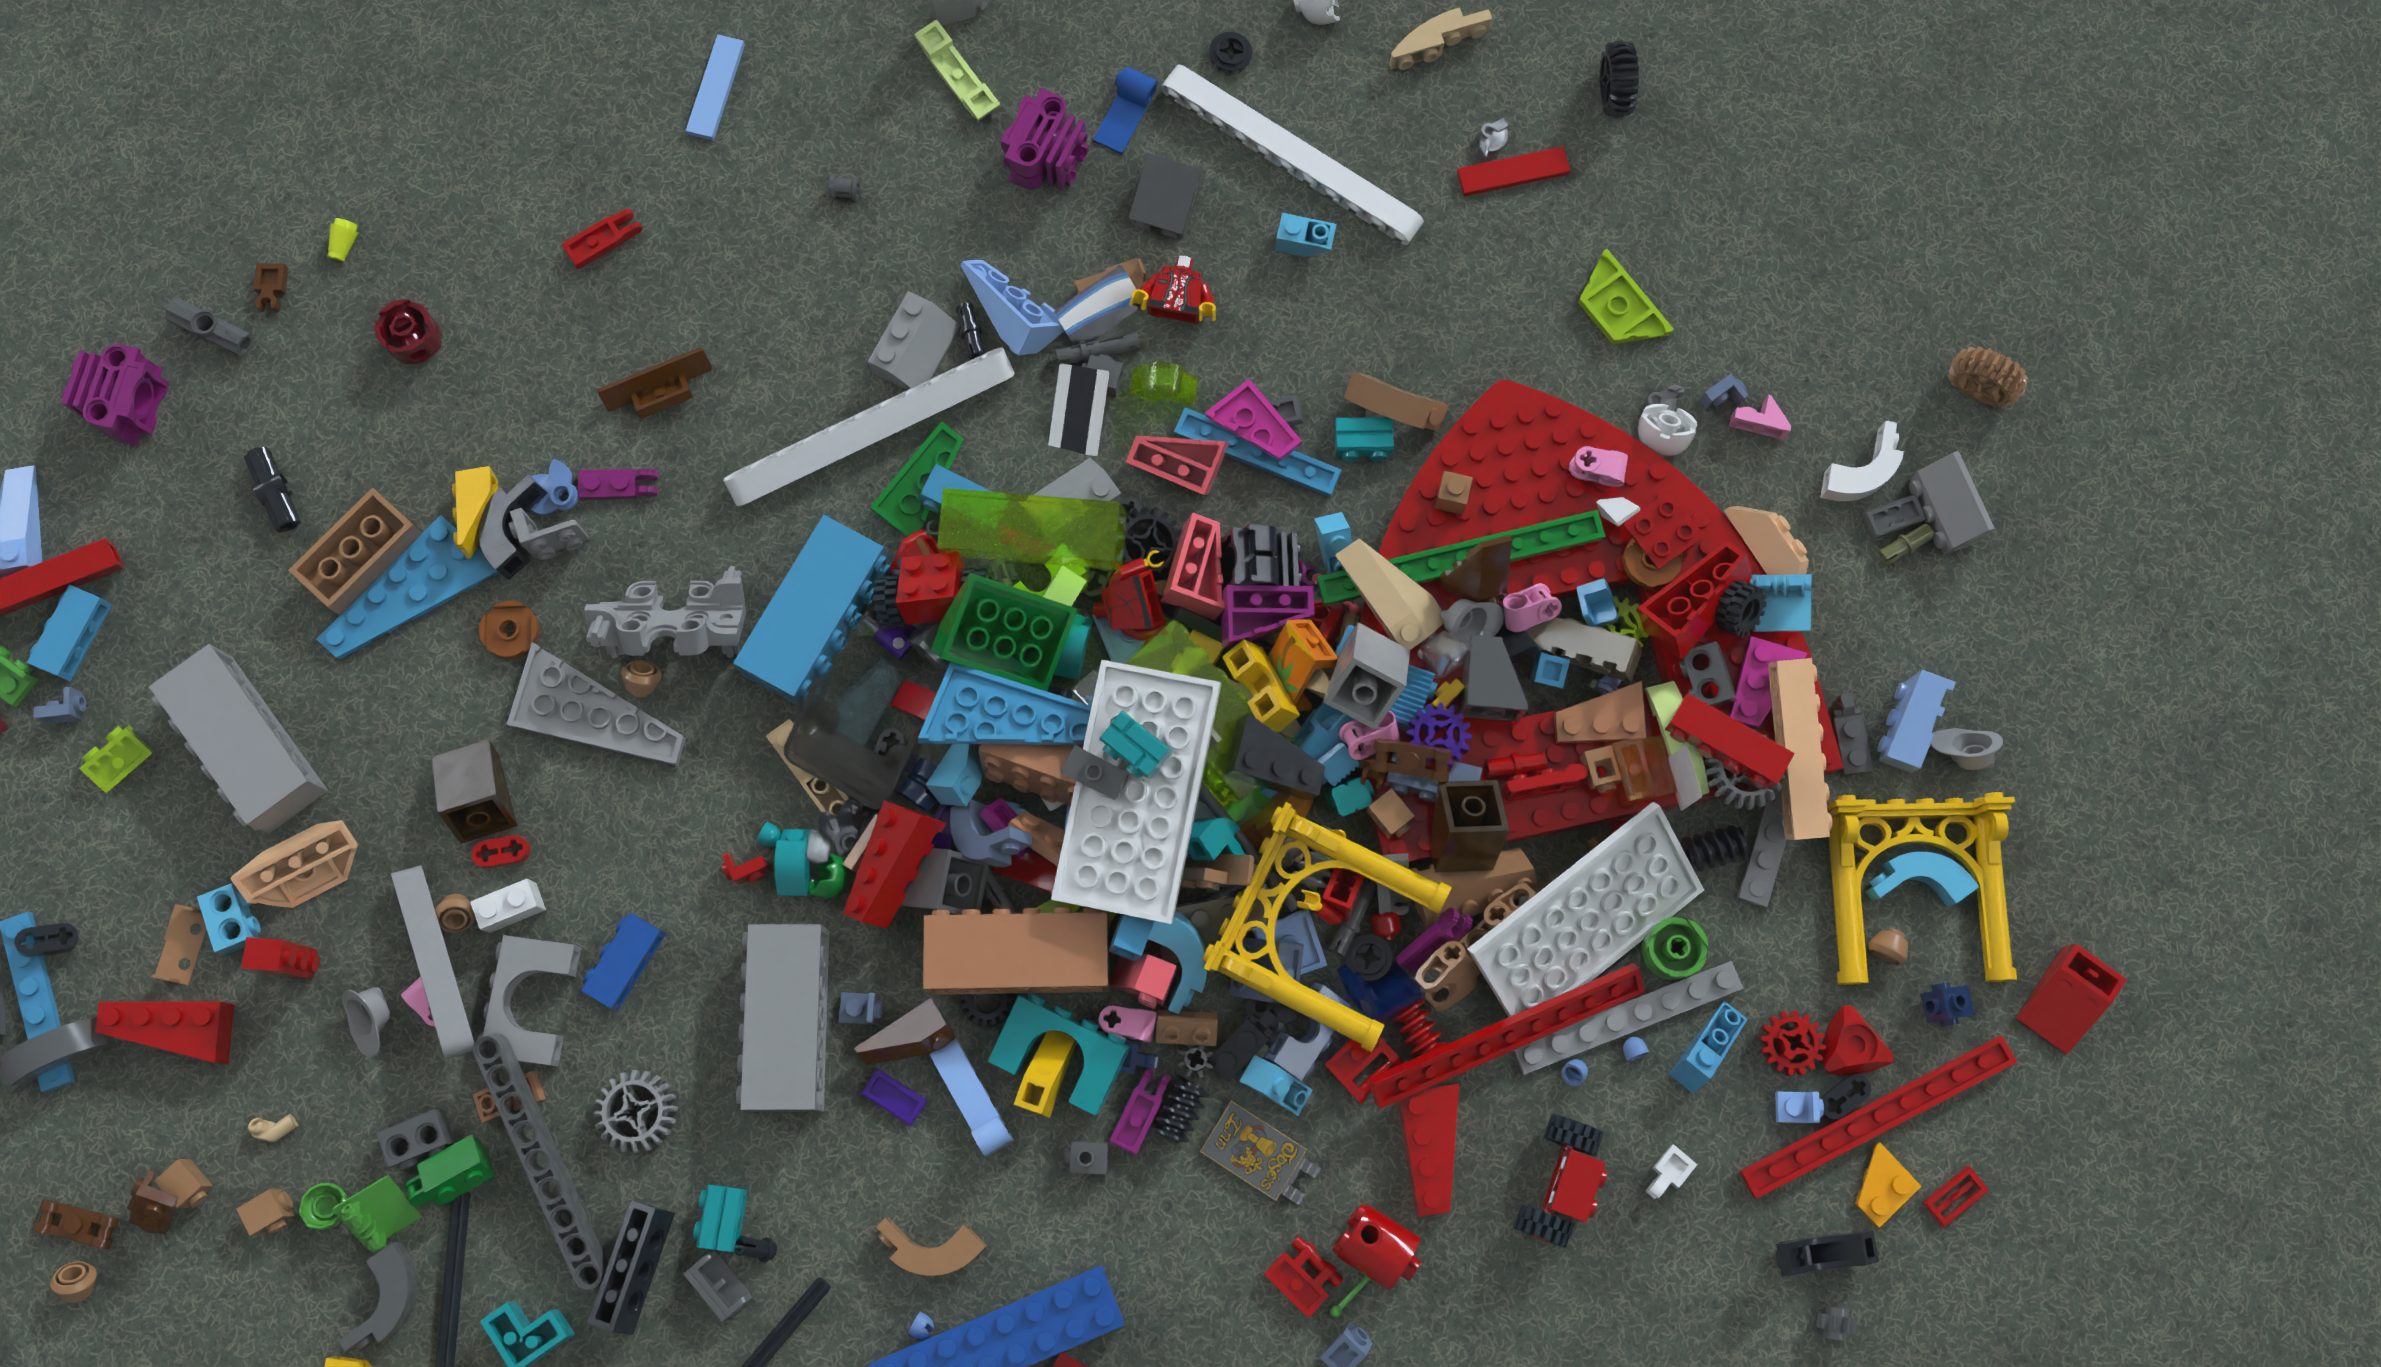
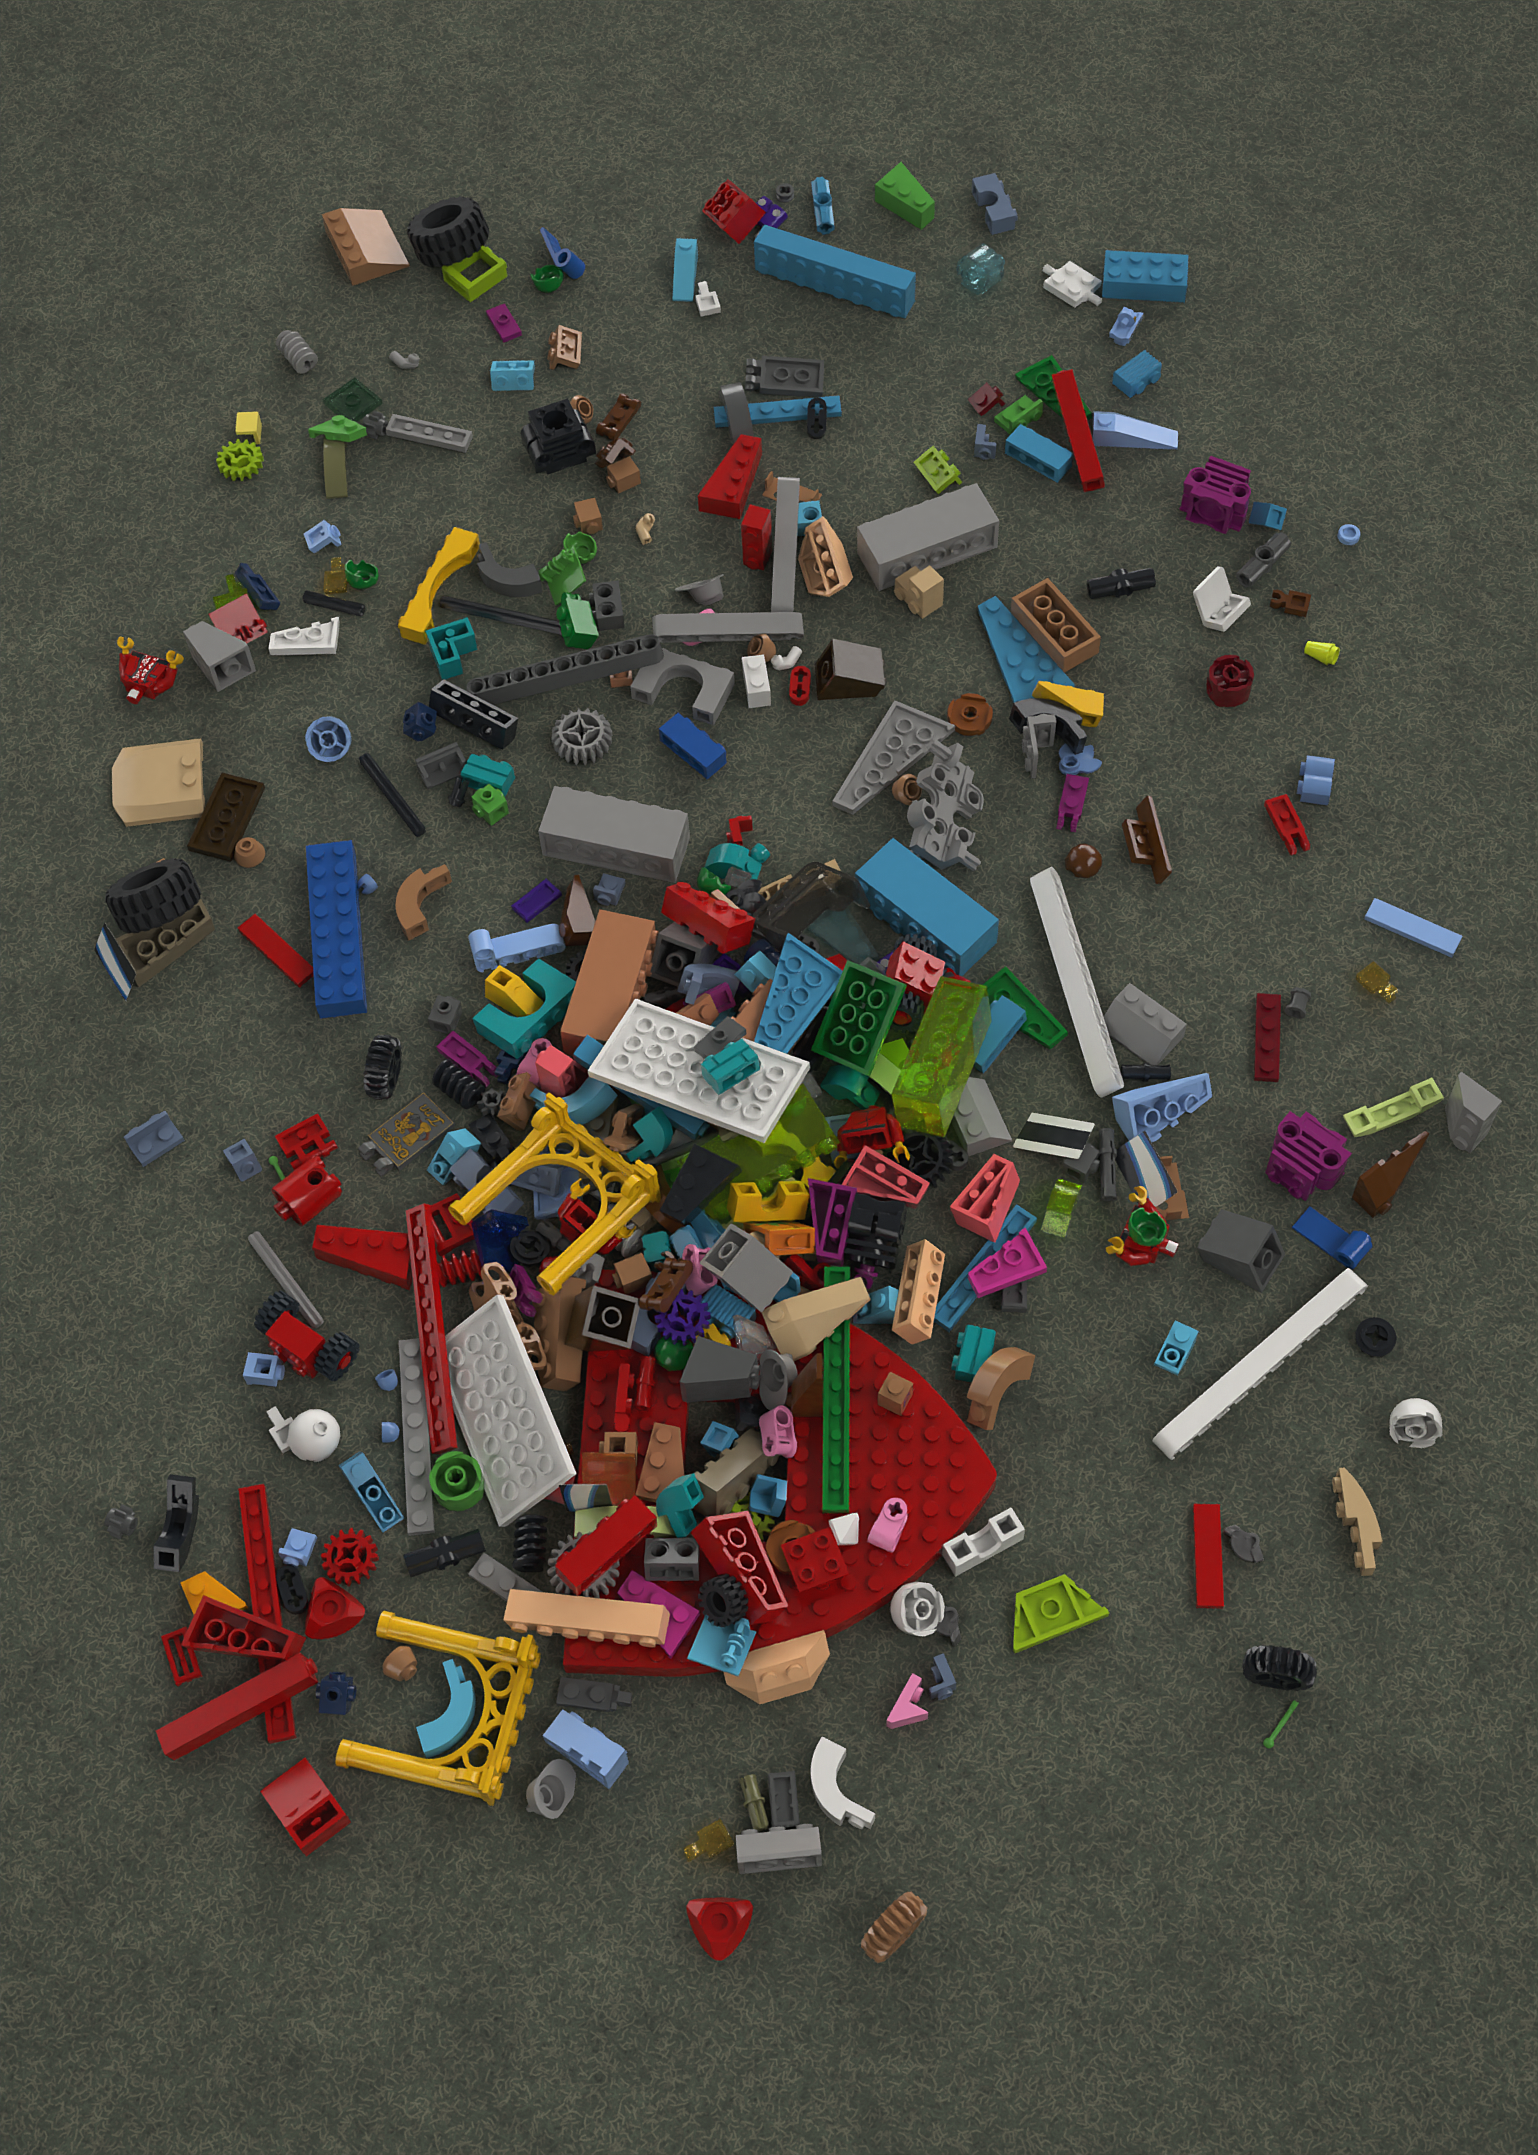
camera: 110 degrees right, 15 degrees down
none -> red brick [156,1653,318,1760]
none -> red wedge [181,1595,306,1662]
none -> light blue brick [243,1352,285,1387]
none -> light grey axle [248,1231,324,1329]
none -> white cylinder [287,1409,341,1462]
none -> black gear [363,1035,402,1100]
none -> dark blue brick [403,702,437,741]
none -> black piece [403,1529,486,1578]
none -> bright green brick [471,784,509,826]
none -> black piece [521,398,596,475]
none -> green hair [653,1337,693,1372]
none -> teal brick [656,1473,704,1538]
none -> clear yellow plate [683,1818,734,1862]
none -> red hat [686,1897,753,1961]
none -> light grey beam [771,477,800,612]
none -> white arm [771,646,802,671]
none -> light nougat brick [892,1239,945,1345]
none -> tan brick [894,566,944,619]
none -> white arch [942,1508,1025,1577]
none -> reddish brown hair [1065,844,1102,878]
none -> green hair [1128,1207,1167,1246]
none -> white bracket [1193,566,1251,632]
none -> dark azure panel [1249,502,1287,530]
none -> dark red plate [1254,993,1281,1082]
none -> bright green hinge [1263,1700,1299,1748]
none -> medium blue brick [1297,755,1335,805]
none -> light blue tile [1338,524,1360,545]
none -> reddish brown wedge [1352,1130,1429,1218]
none -> clear yellow plate [1356,961,1398,1003]

